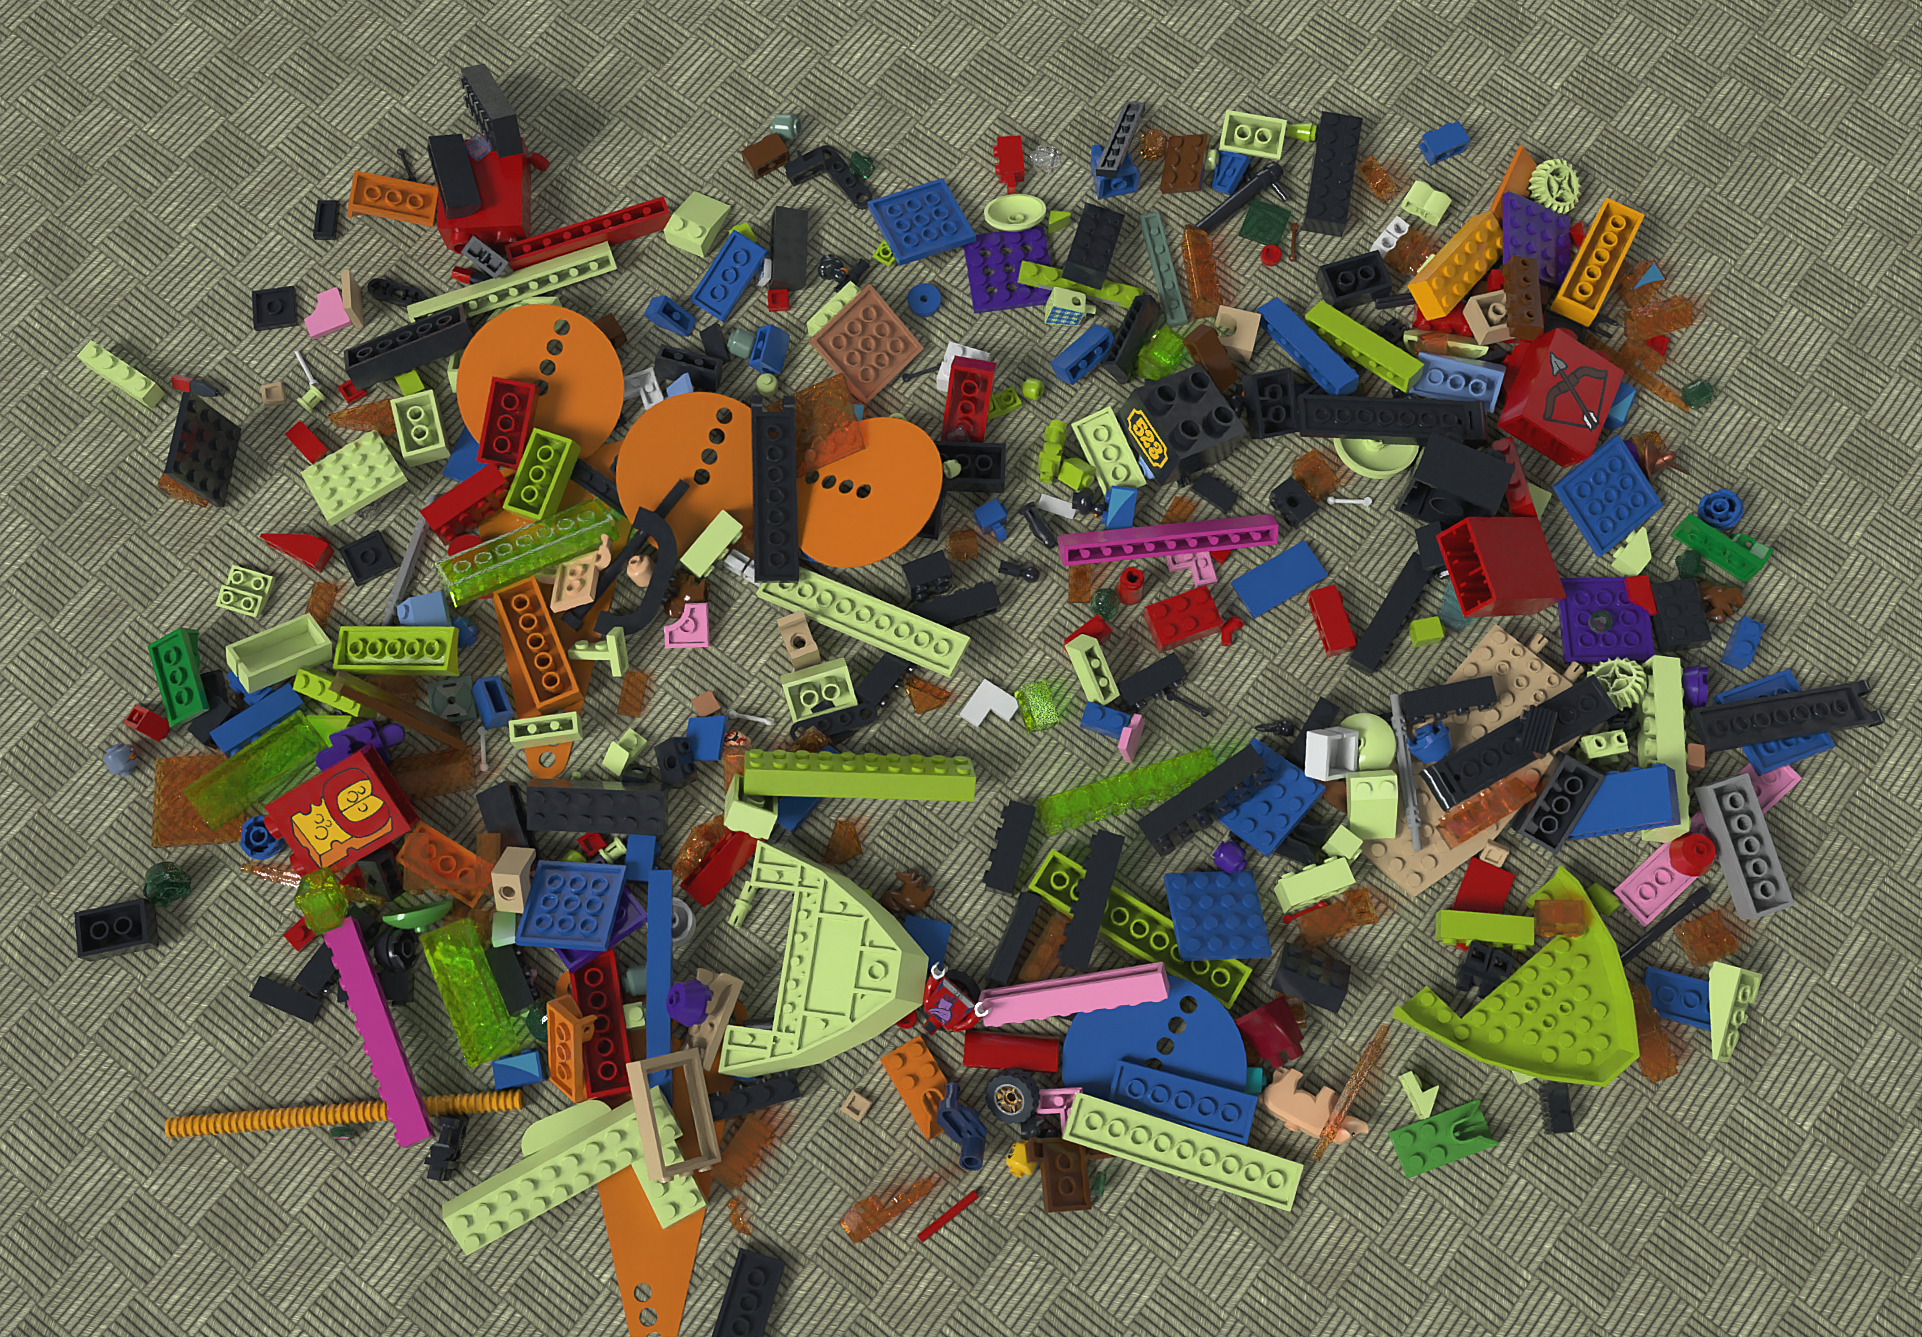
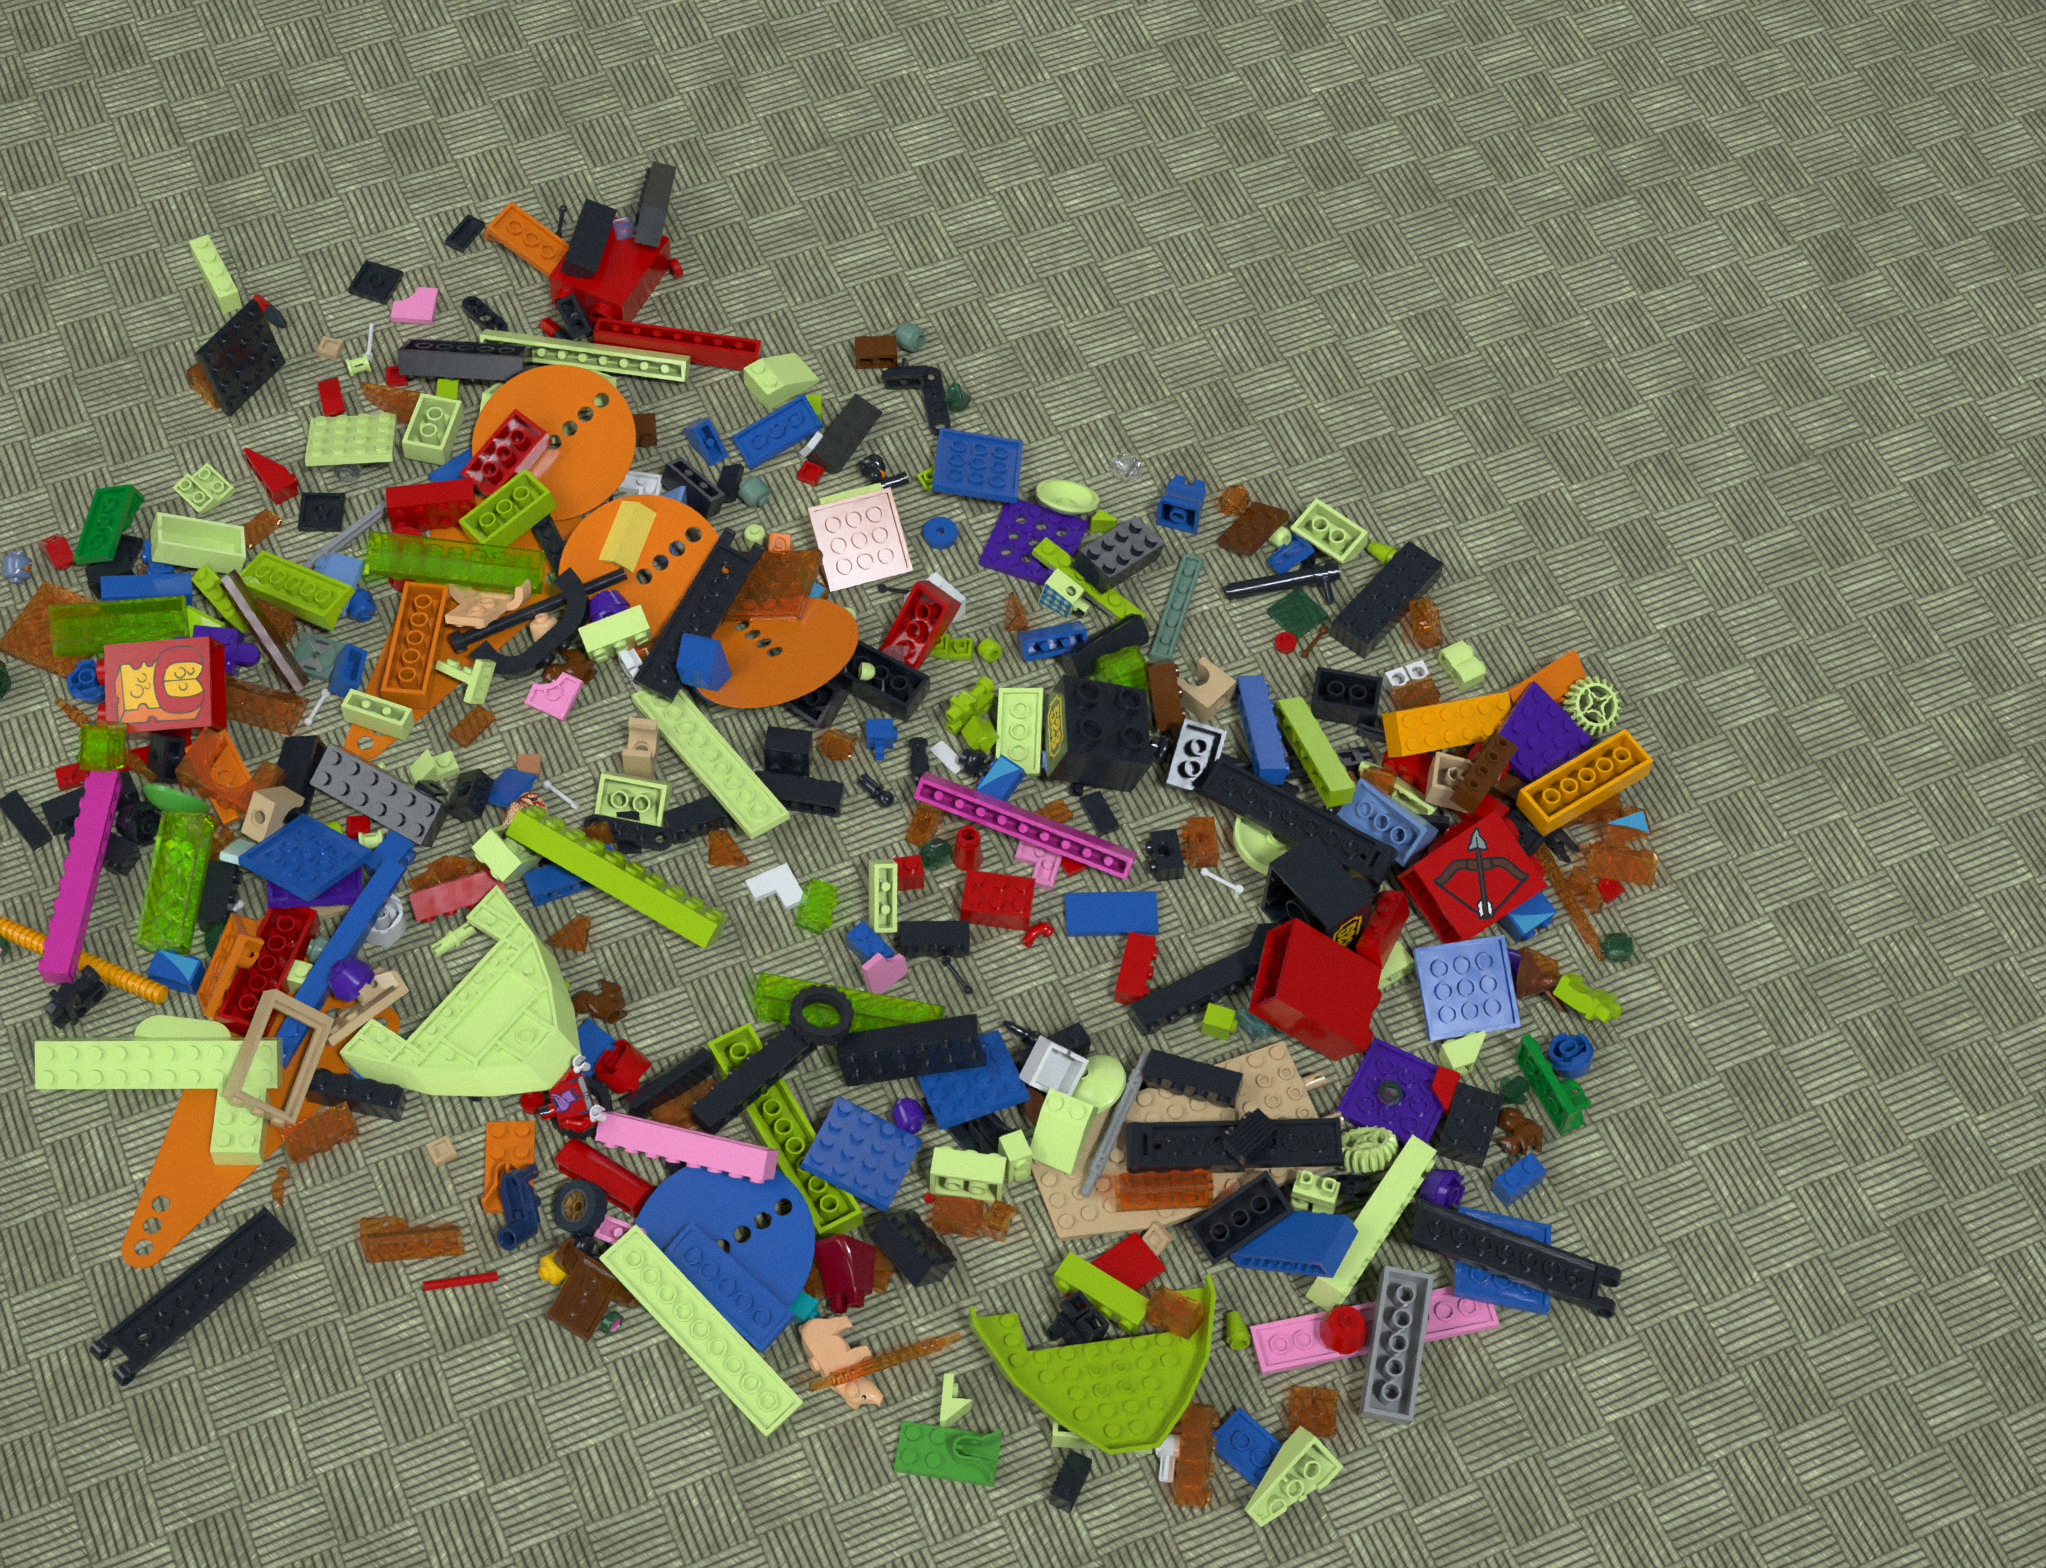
camera: 25 degrees right, 15 degrees down
tan tile [341,270,364,328] -> none
blue brick [749,324,791,374] -> none
black brick [982,800,1036,898] -> none
red hinge [993,135,1025,194] -> none
black plate [1096,101,1145,178] -> none
clear orange slope [1180,224,1223,319] -> none
blue cone [1406,720,1453,764] -> none
blue brick [1418,121,1470,166] -> none
black piece [1619,886,1711,967] -> none
nougat slope [1685,743,1705,776] -> none
none -> dark purple cone [588,590,631,623]
none -> red brick [594,1039,651,1094]
none -> light yellow slope [598,501,657,576]
none -> blue slope [676,633,732,691]
none -> orange bracket [768,532,794,557]
none -> black tyre [789,984,854,1046]
none -> clear orange slope [1004,592,1030,631]
none -> lime hips [1553,972,1624,1023]

